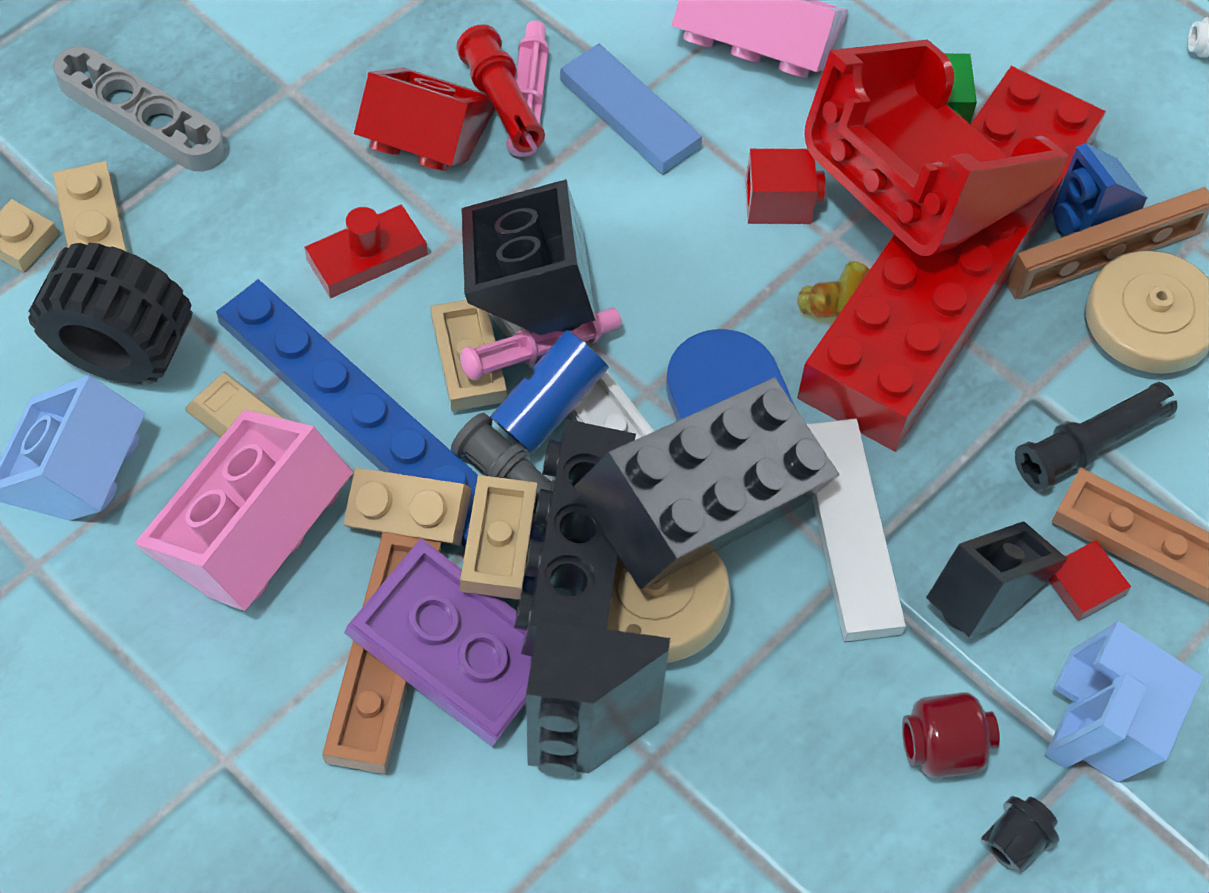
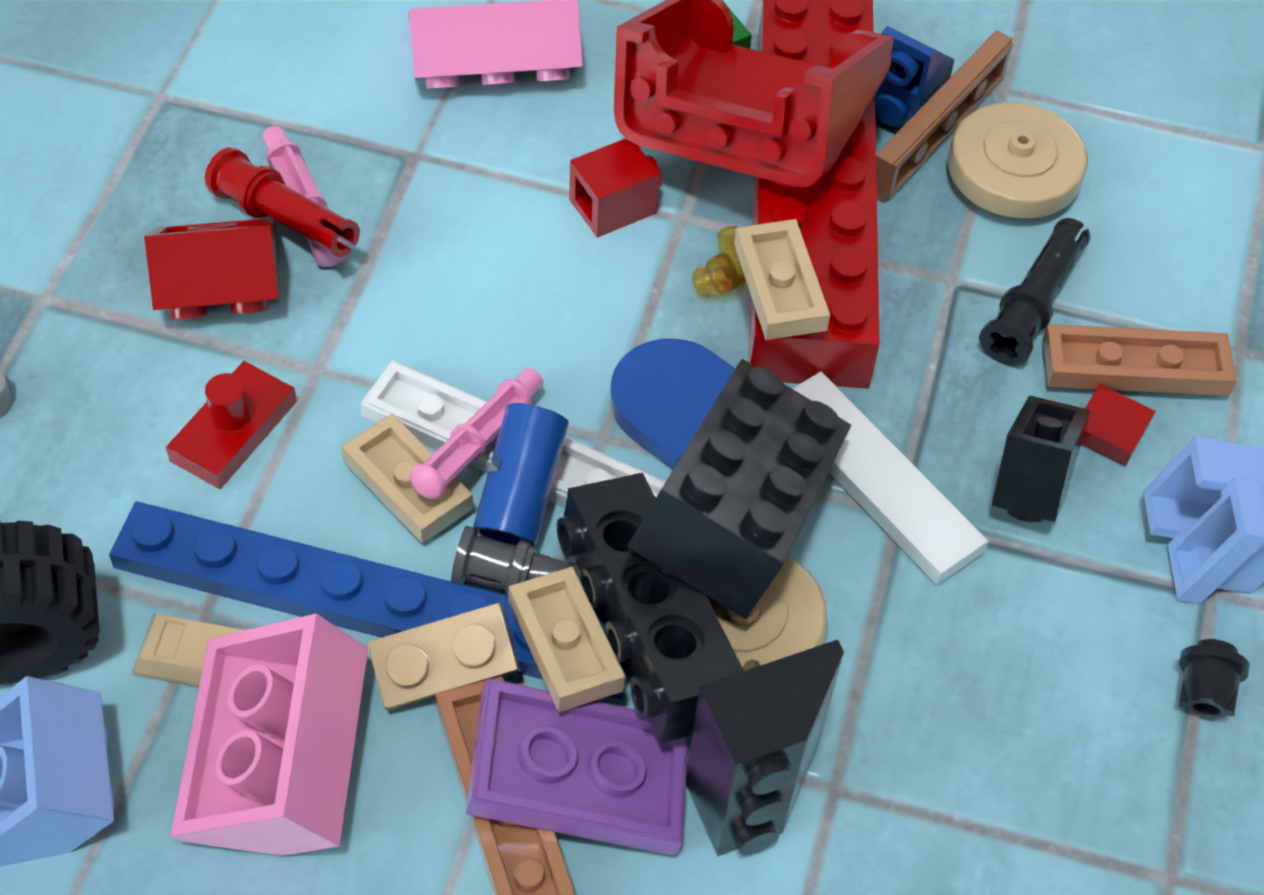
camera: 30 degrees left, 5 degrees down
black slope [461,179,596,335] -> none
medium blue tile [560,43,702,174] -> none
dark red head [902,692,1000,779] -> none
none -> tan plate [734,219,830,340]

